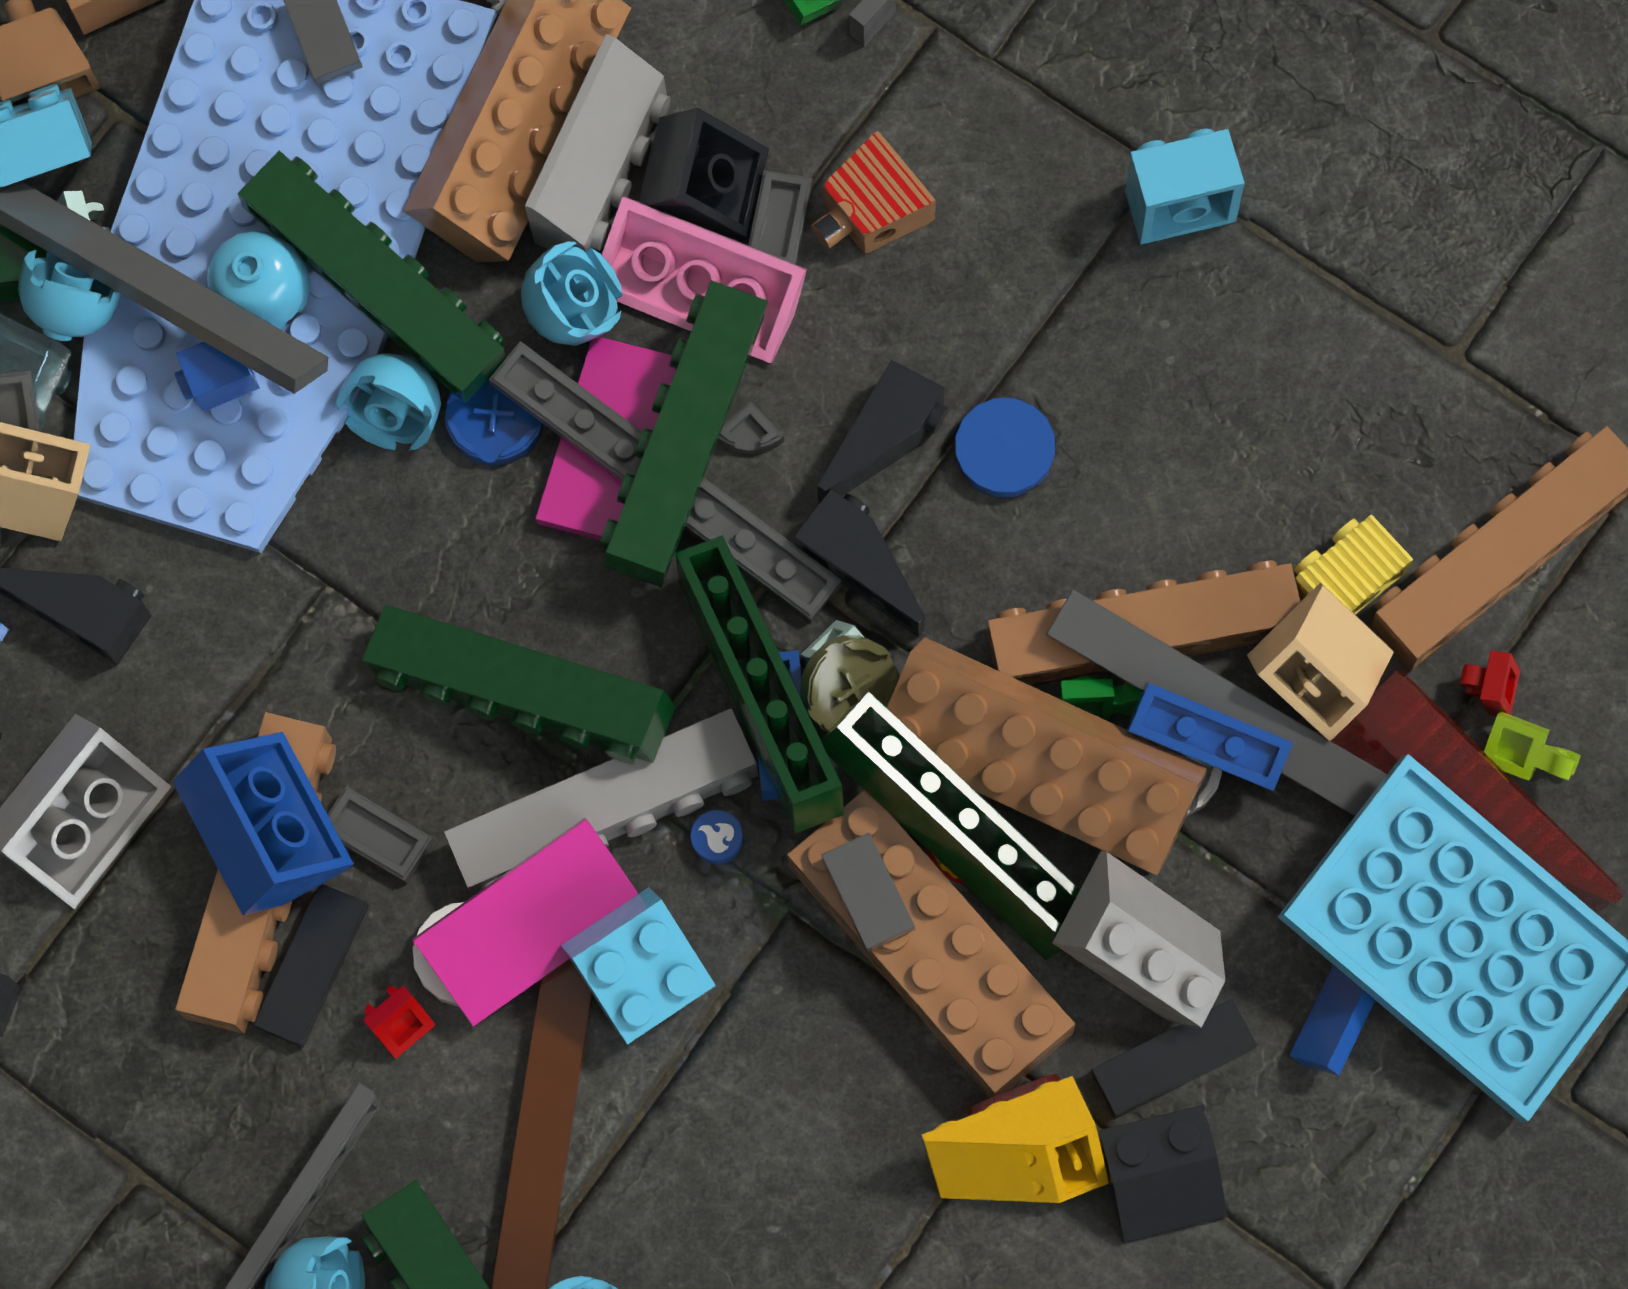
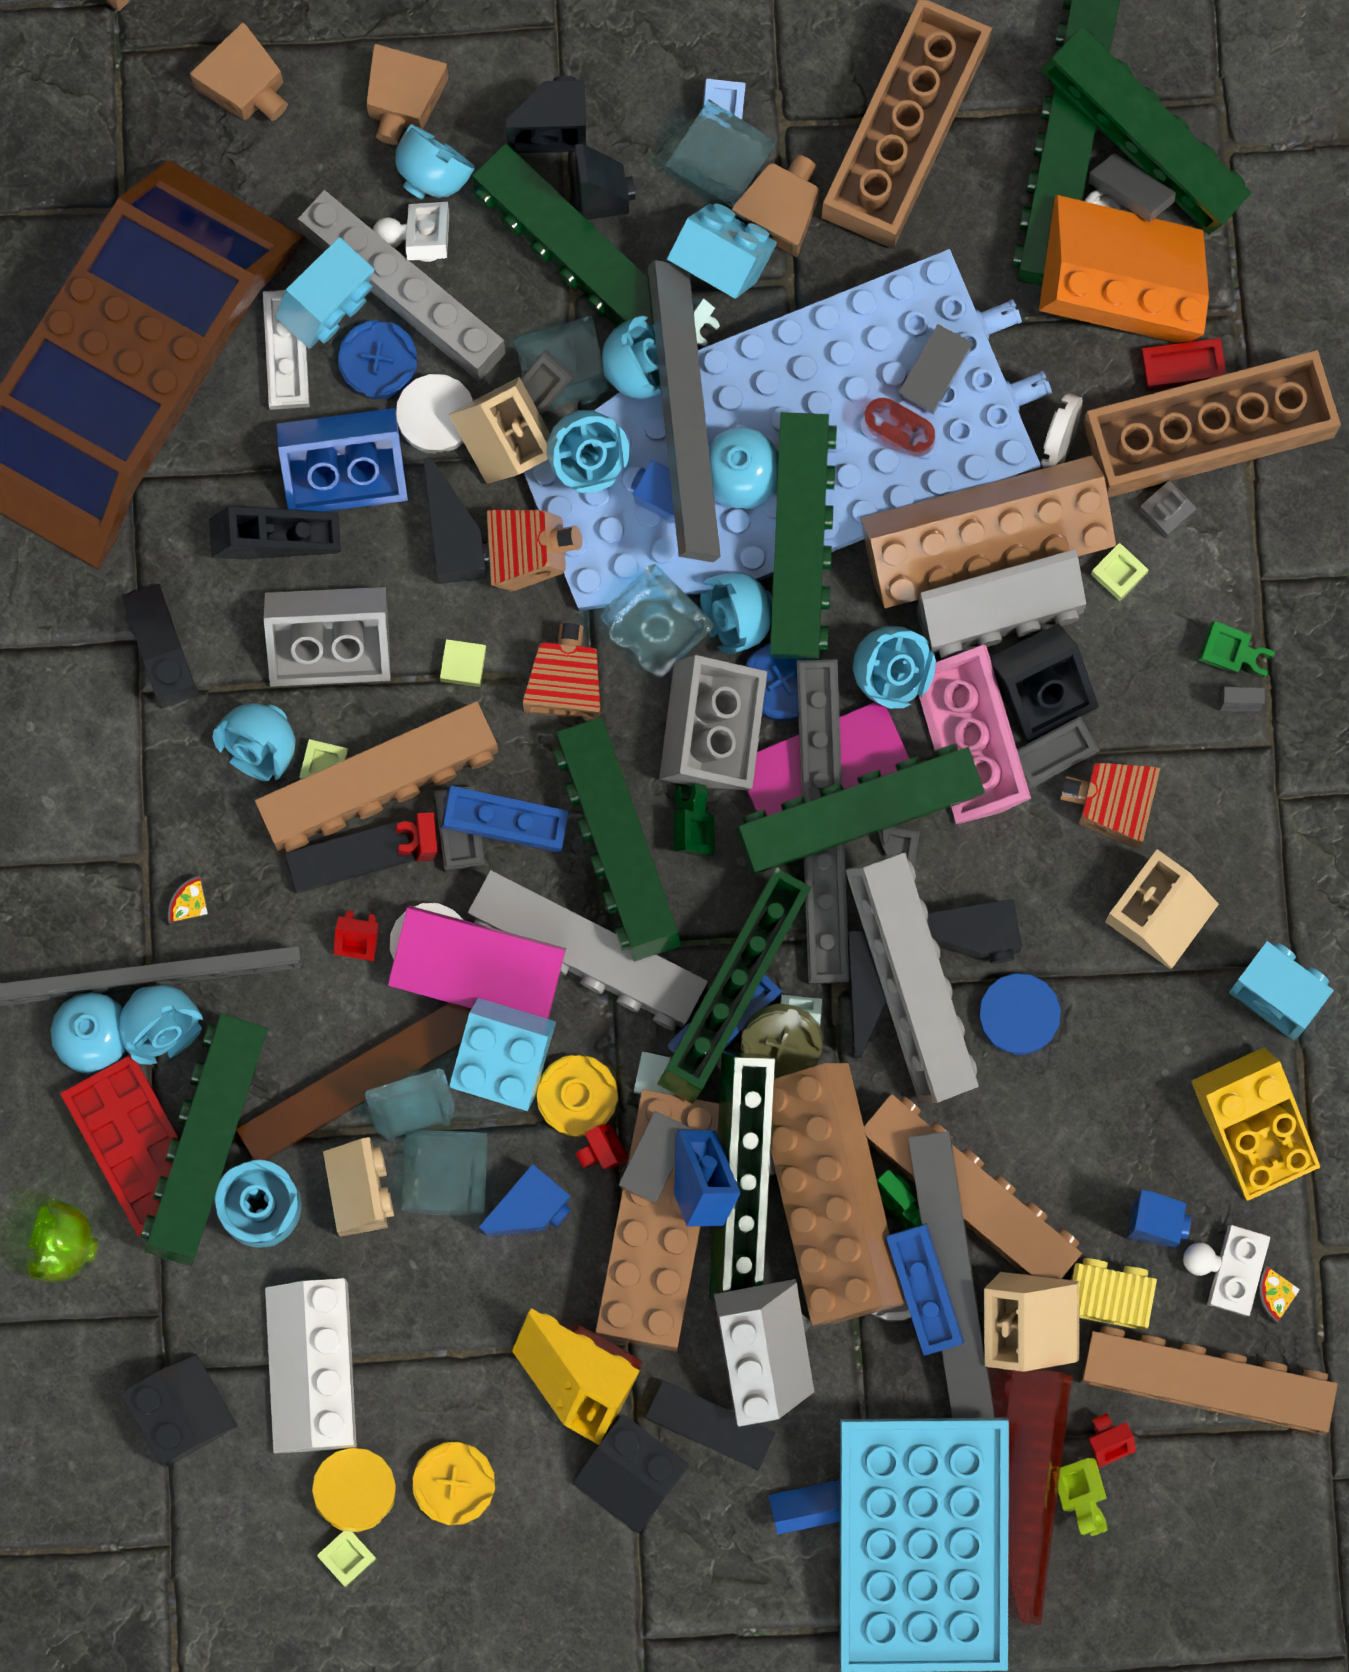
camera: 45 degrees right, 5 degrees up
blue slope [172,732,354,915] -> none
blue tile [691,810,743,865] -> none
none -> tile [168,876,210,926]
none -> medium azure cylinder [212,703,296,781]
none -> yellowish green tile [299,739,349,780]
none -> tan slope [323,1137,394,1237]
none -> clear light blue slope [364,1068,455,1143]
none -> red tile [395,812,437,862]
none -> clear light blue slope [402,1130,488,1215]
none -> yellowish green tile [440,639,486,687]
none -> blue plate [441,786,568,853]
none -> blue slope [479,1164,572,1237]
none -> medium nougat torso [487,510,582,592]
none -> torso [523,623,601,720]
none -> yellow tile [536,1055,618,1137]
none -> medium azure cylinder [546,410,630,493]
none -> red tile [575,1124,629,1169]
none -> clear light blue slope [600,564,715,678]
none -> light aqua tile [634,1052,675,1095]
none -> light grey slope [659,655,767,790]
none -> dark green plate [674,783,715,857]
none -> blue slope [674,1130,740,1226]
none -> light grey brick [845,852,979,1103]
none -> clear red beam [865,398,936,457]
none -> yellowish green tile [1091,543,1148,601]
none -> tan slope [1105,849,1219,969]
none -> blue slope [1127,1189,1191,1248]
none -> white plate [1183,1225,1270,1317]
none -> yellow slope [1191,1047,1320,1201]
none -> tile [1259,1266,1301,1324]

